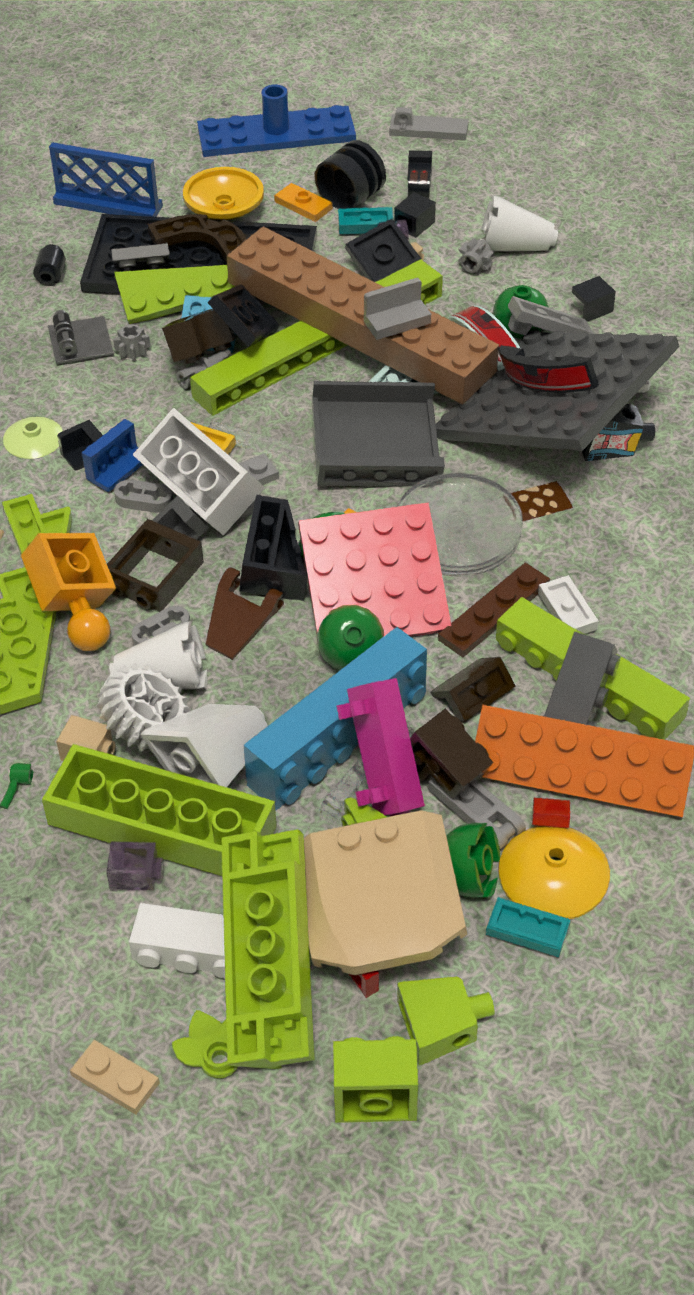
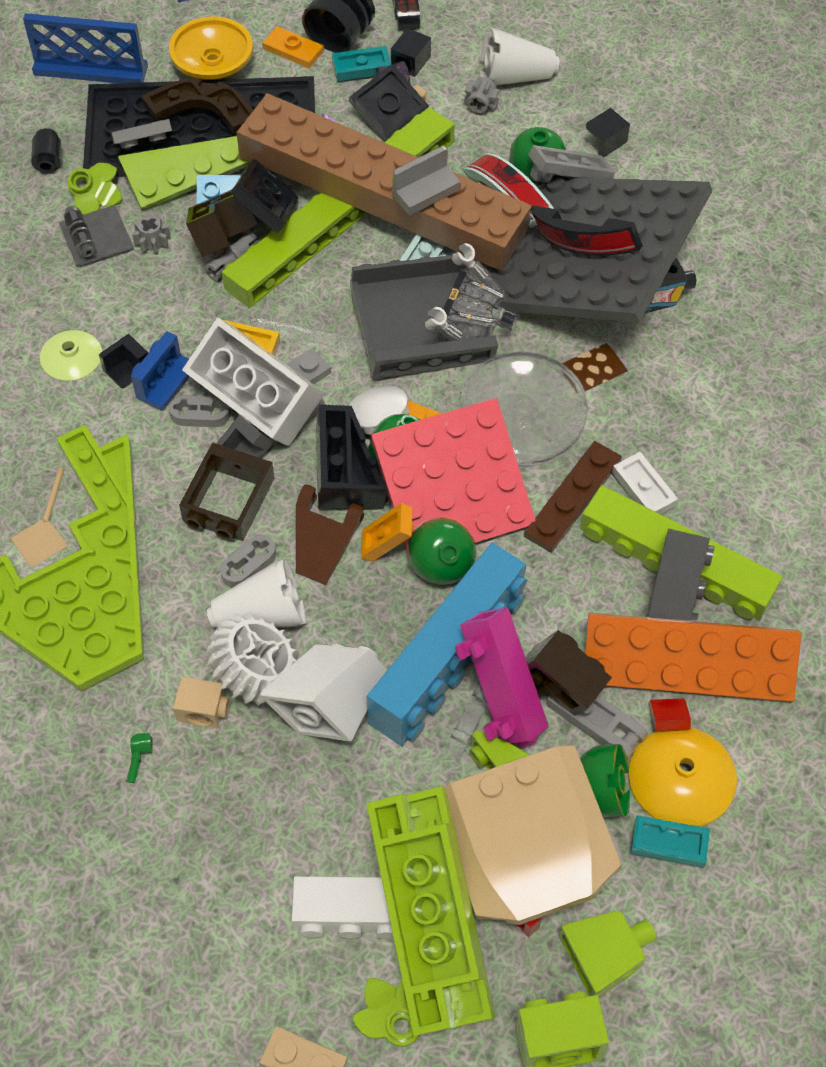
camera: 10 degrees left, 10 degrees up
light orange brick [21,533,116,651] -> none
lime brick [42,744,277,876] -> none
brick [106,841,164,892] -> none
dark brown panel [430,657,516,721] -> none
none -> lime plate [67,163,122,215]
none -> white dish [348,385,409,435]
none -> light orange plate [361,503,413,561]
none -> clear torso [425,243,518,341]

